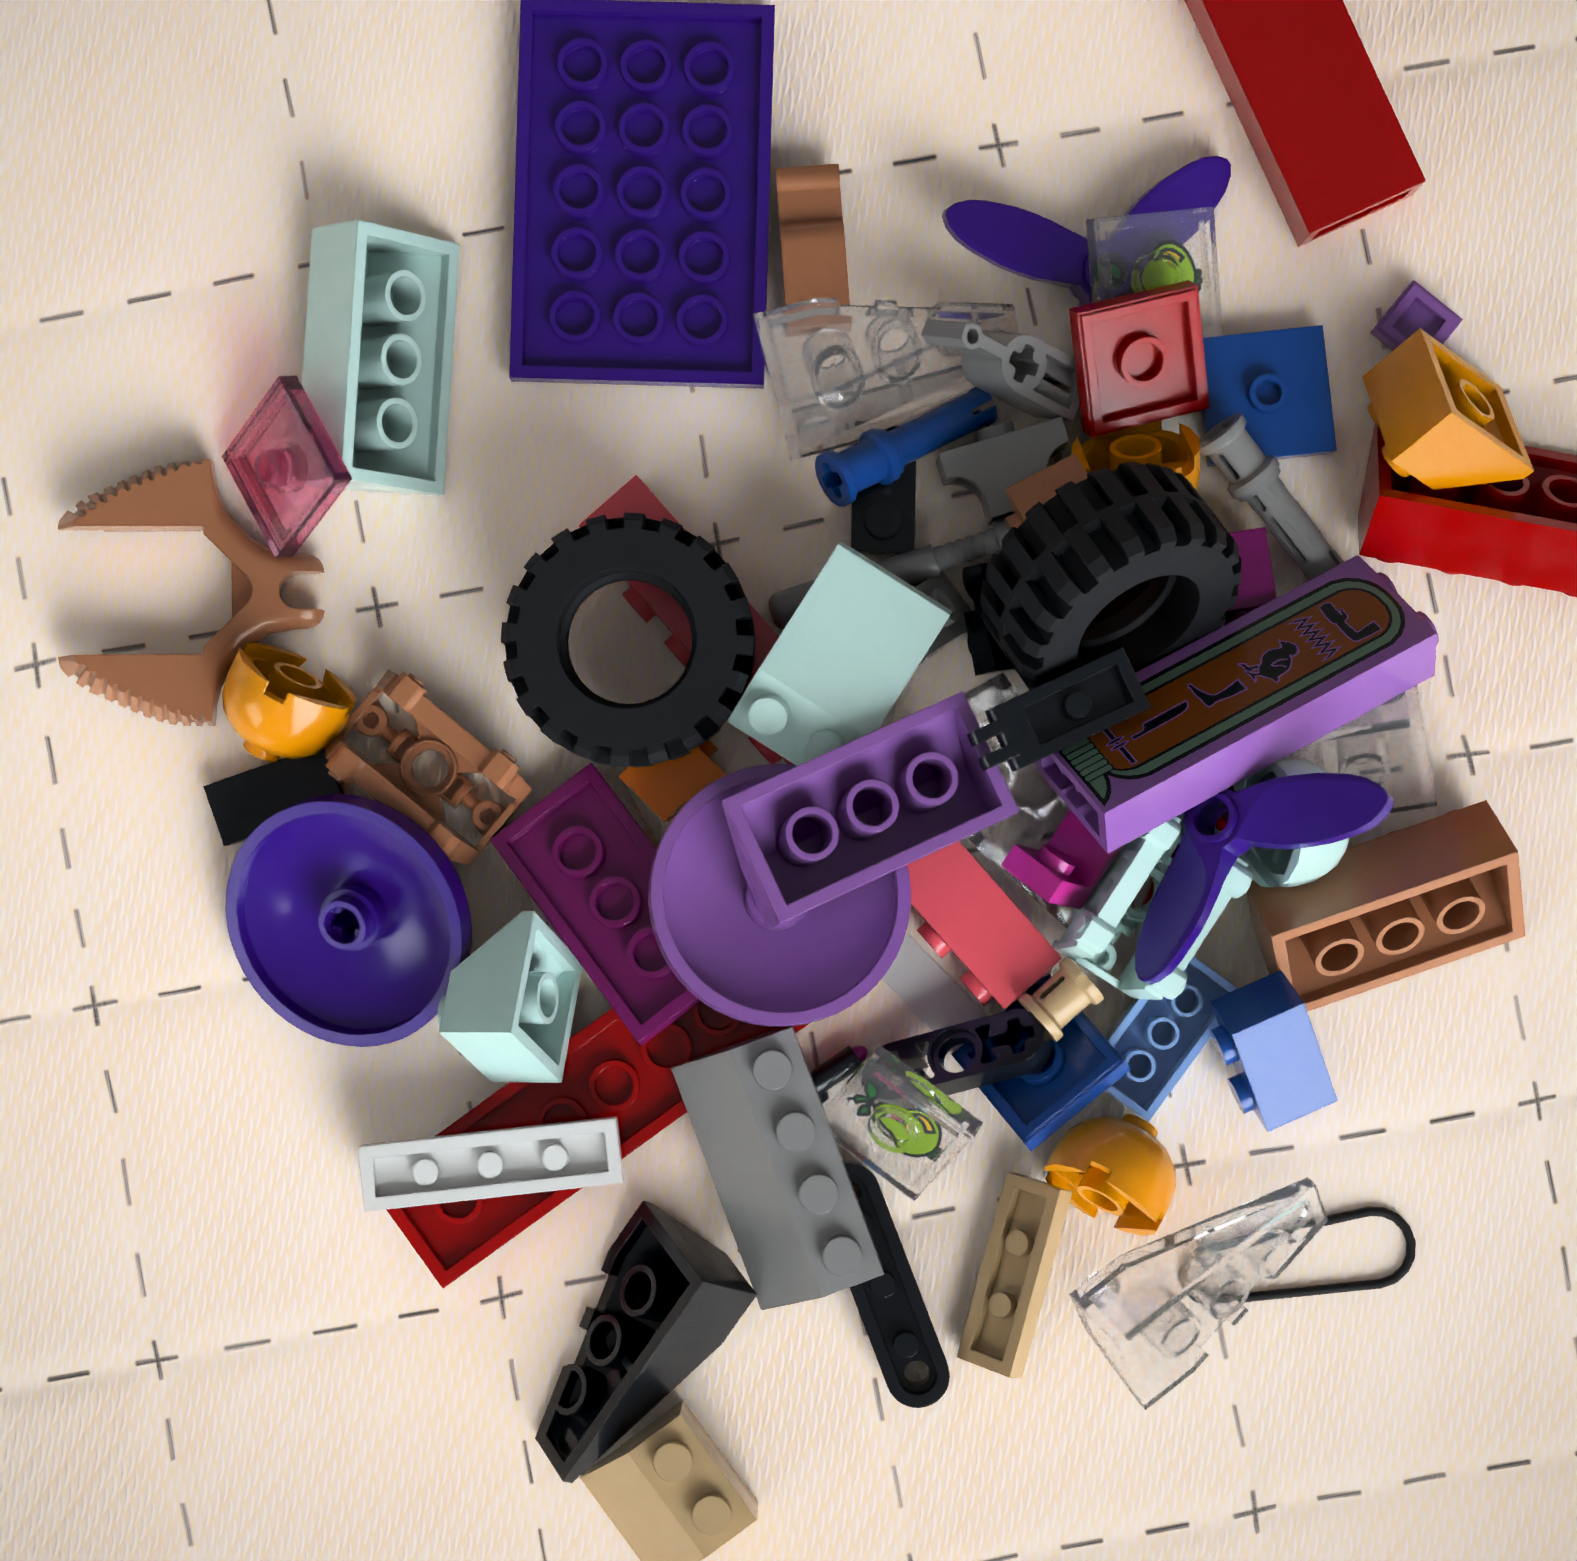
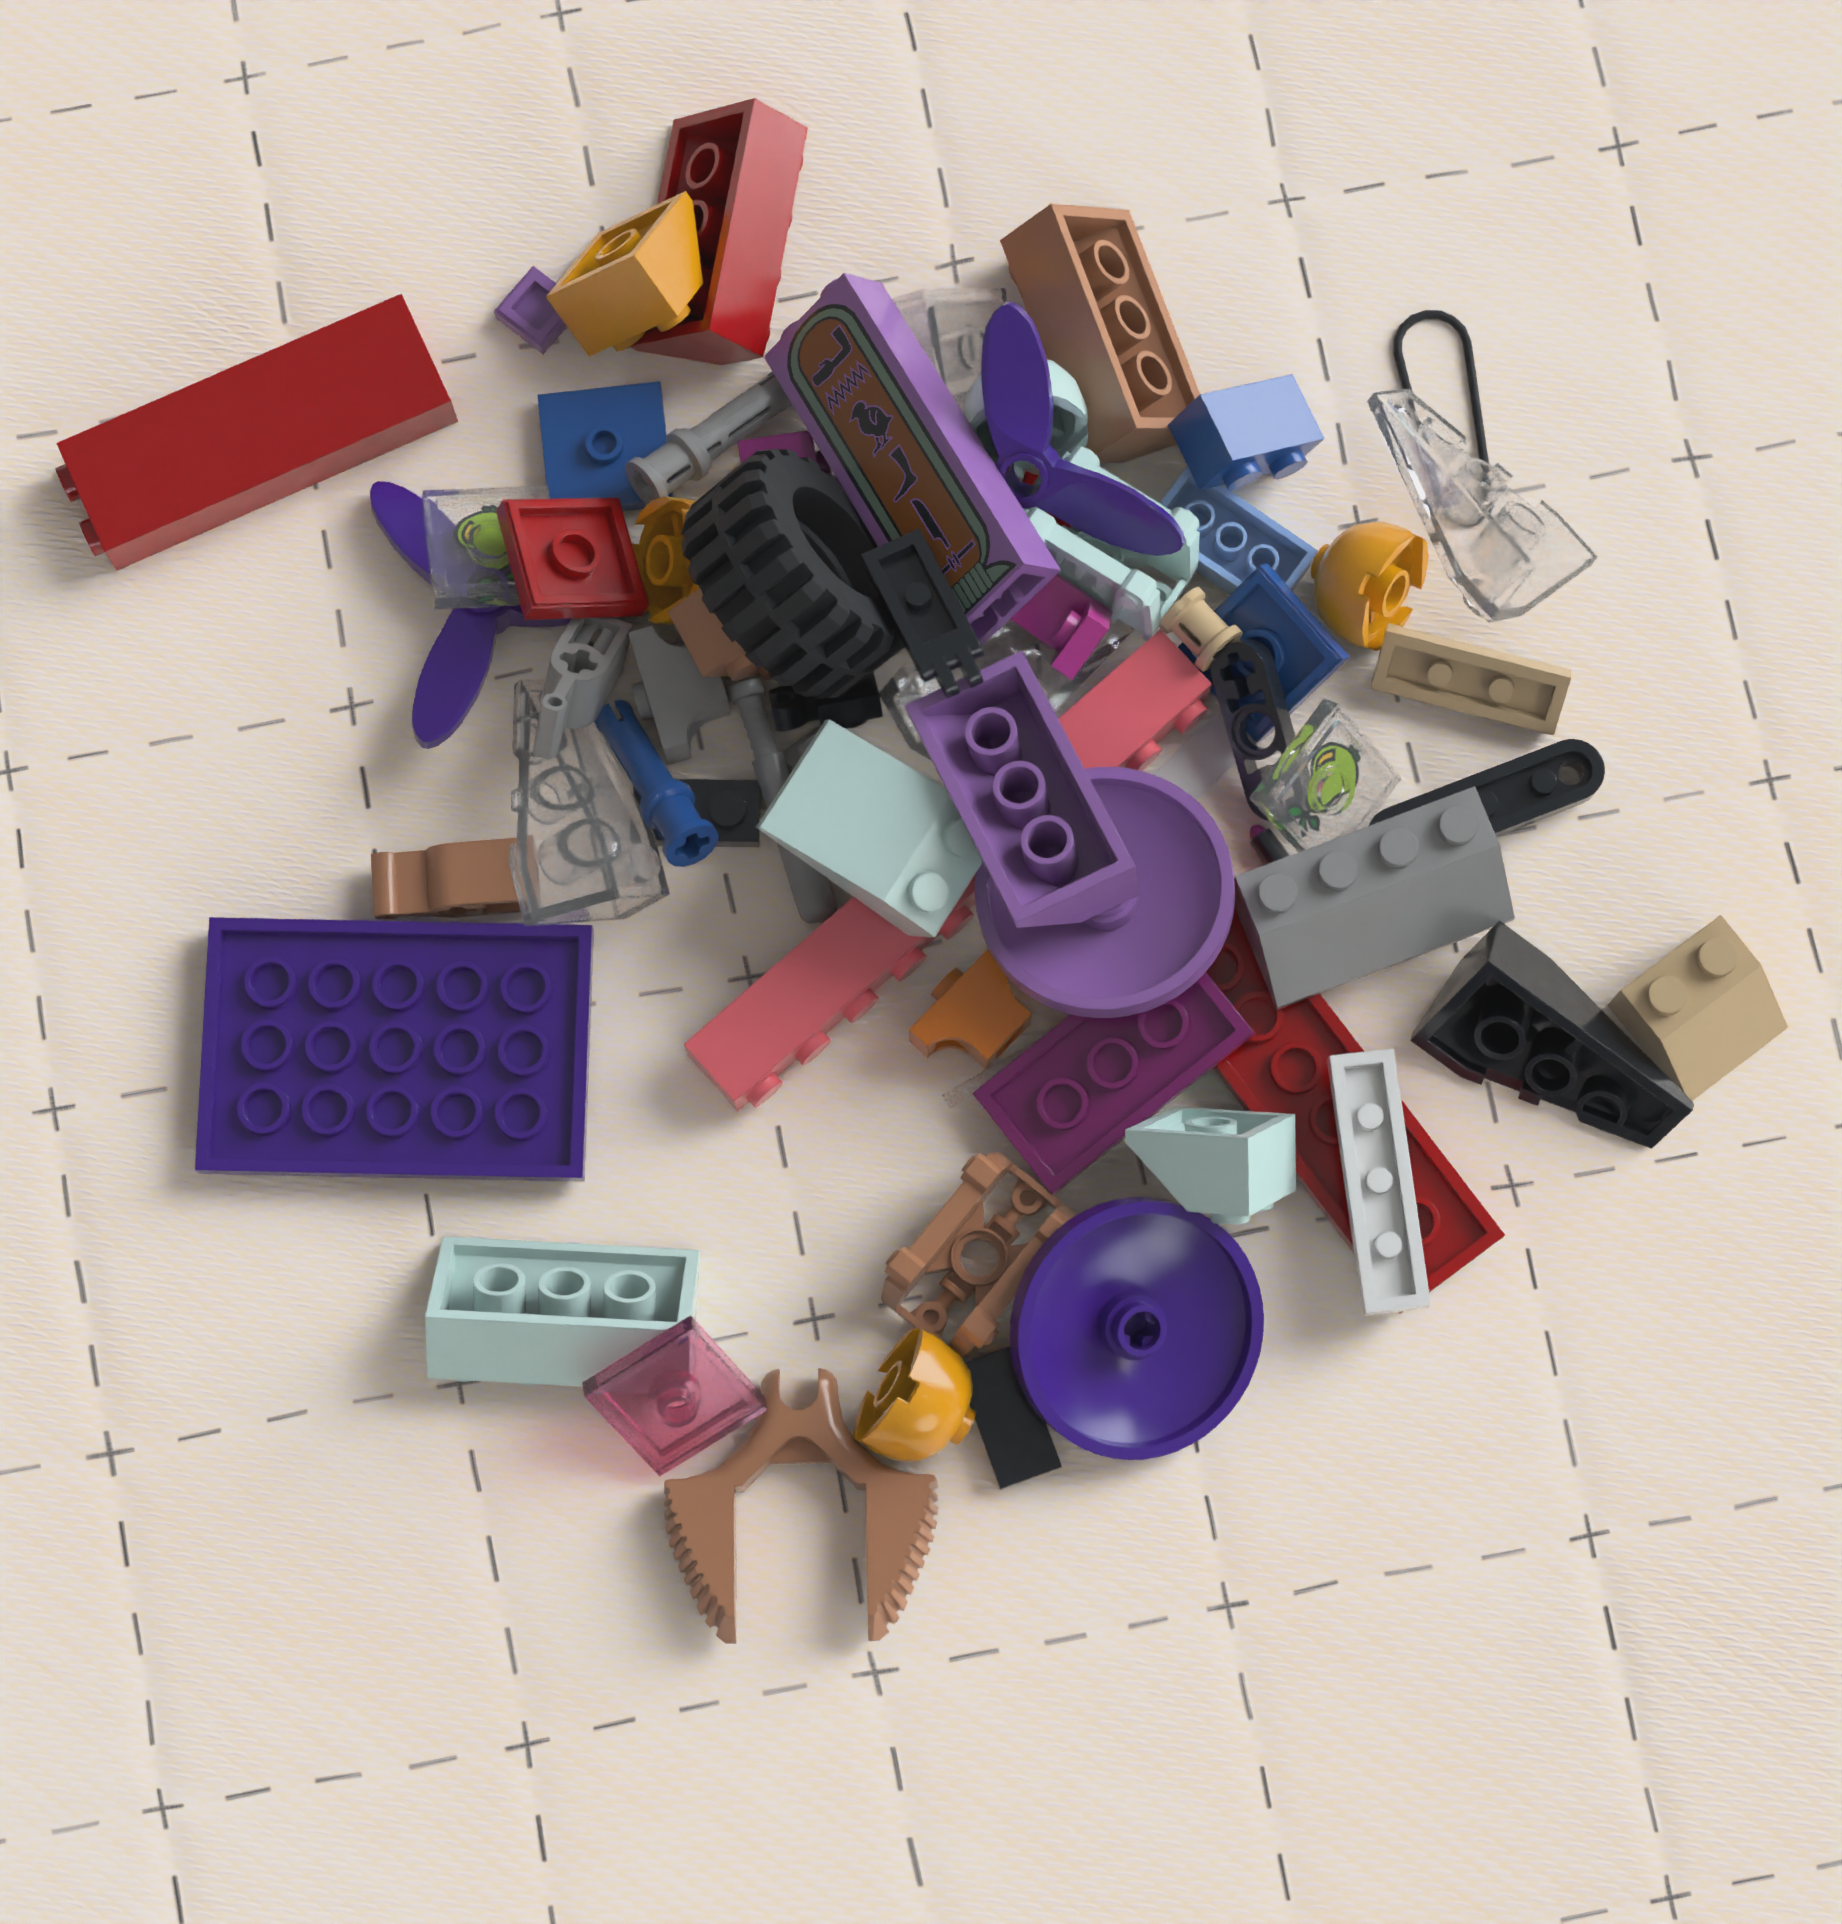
camera: 90 degrees left, 10 degrees down
black tyre [501,513,755,768] -> none

